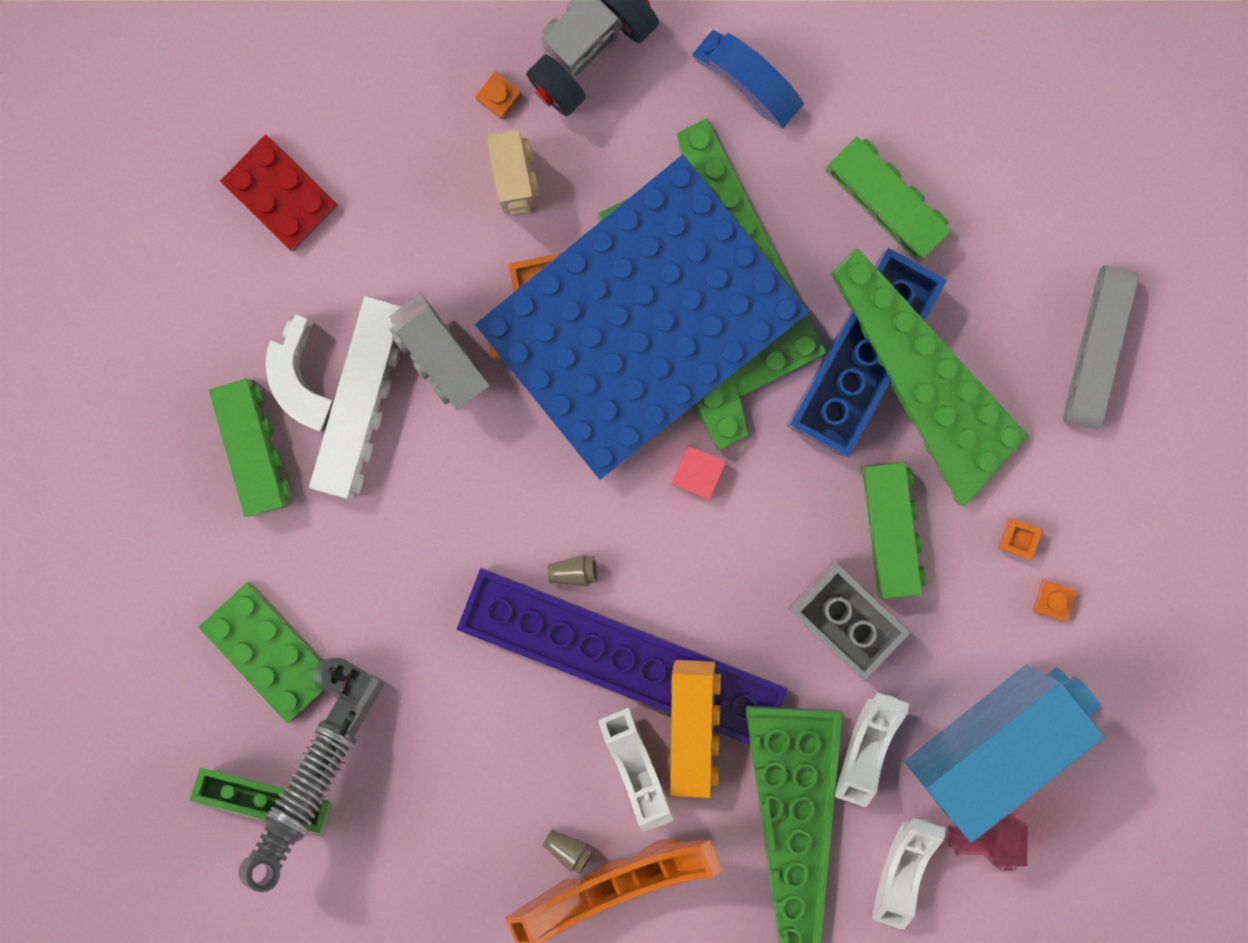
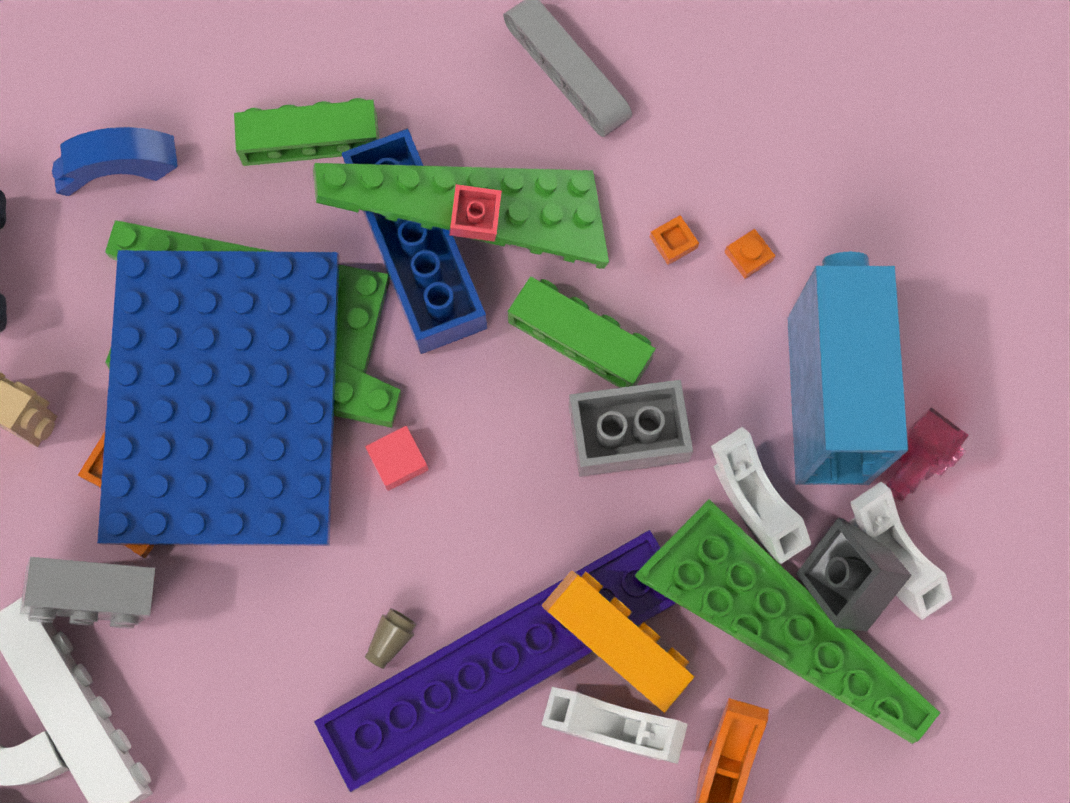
camera: 50 degrees left, 15 degrees down
none -> coral piece [449,184,502,242]
none -> dark grey slope [796,518,912,632]

